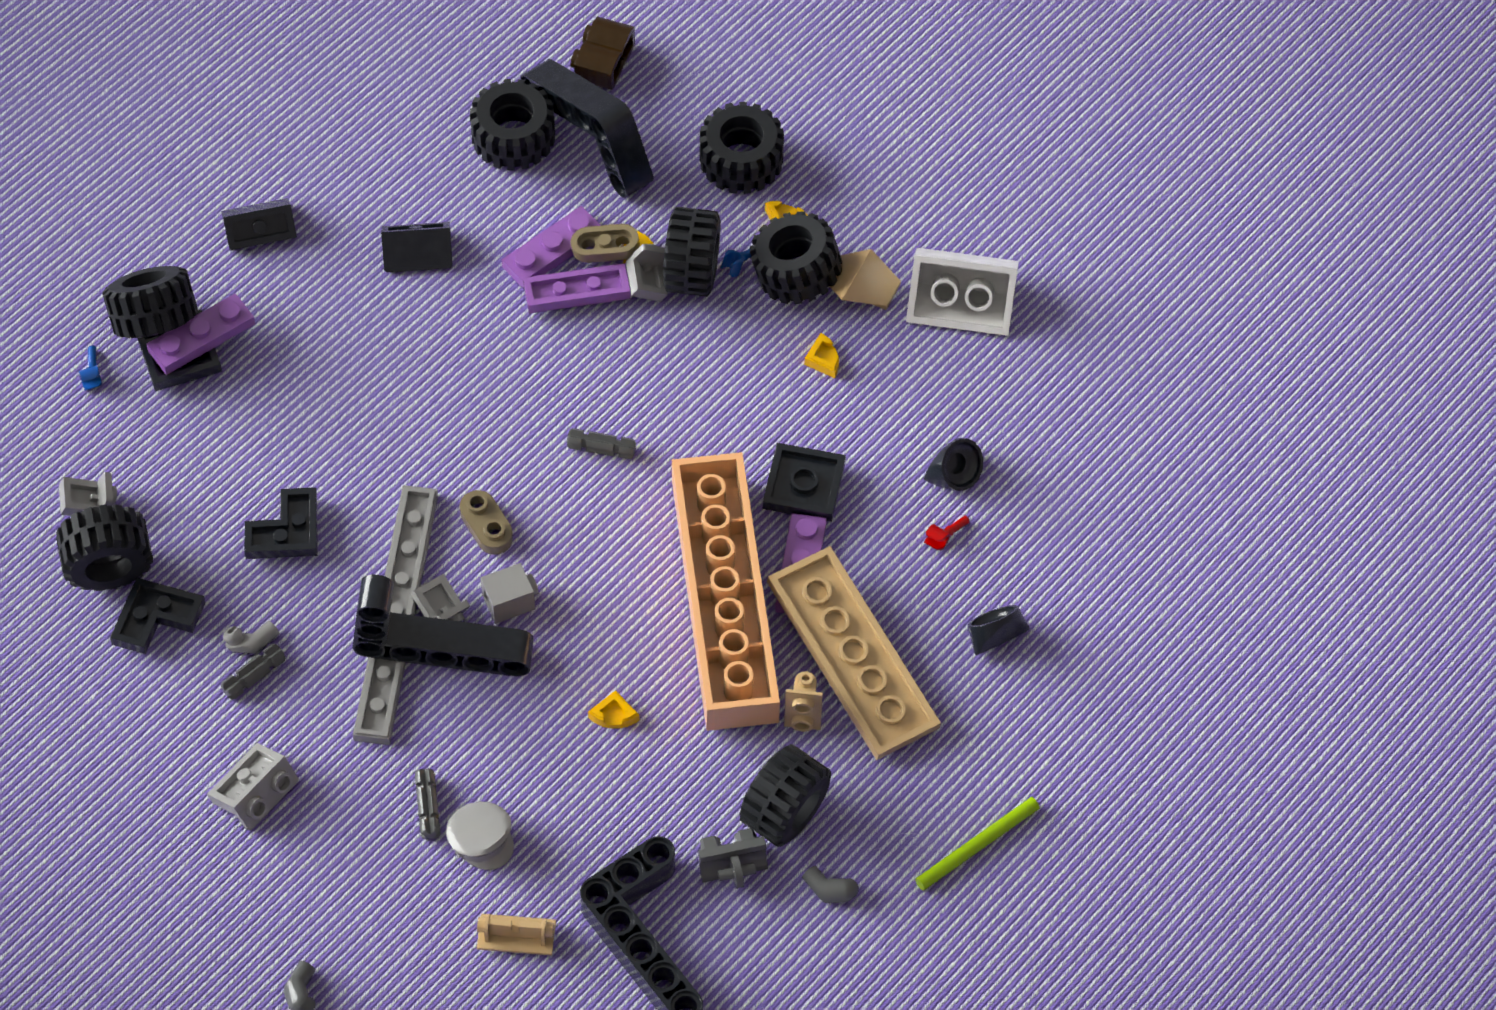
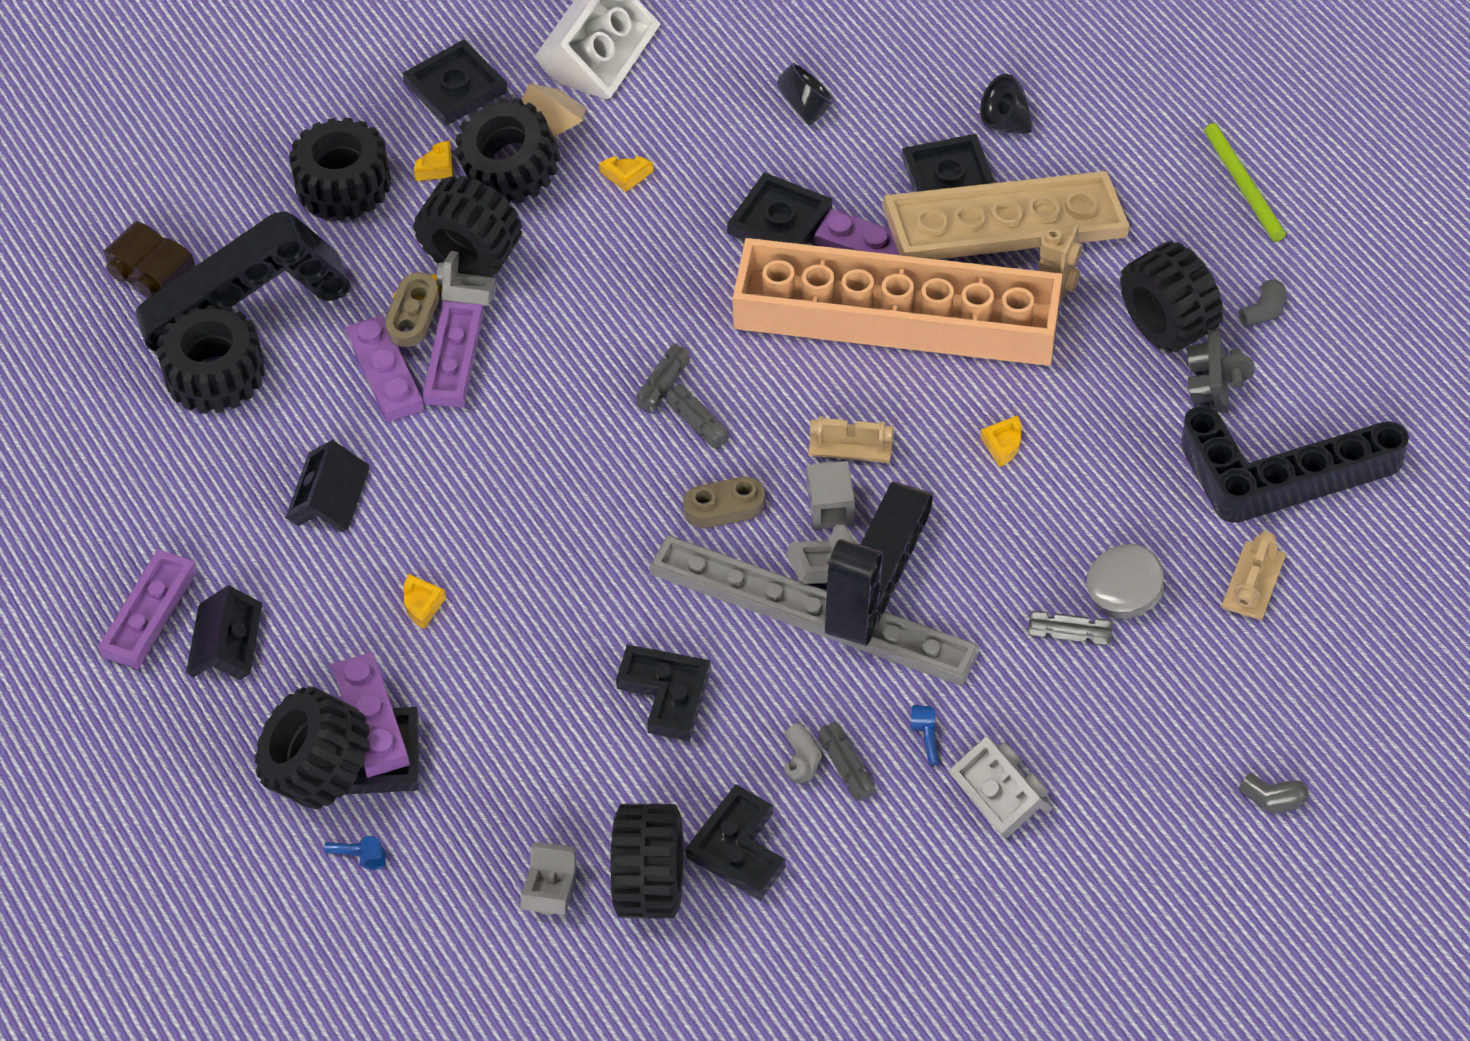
camera: 70 degrees left, 5 degrees down
red hand [924,515,970,550] -> none
none -> medium lavender plate [98,549,197,670]
none -> black plate [402,39,508,126]
none -> yellow tile [403,574,446,629]
none -> dark grey axle [667,384,729,448]
none -> tan hinge [808,416,894,463]
none -> black plate [902,134,995,192]
none -> blue hand [910,705,940,766]

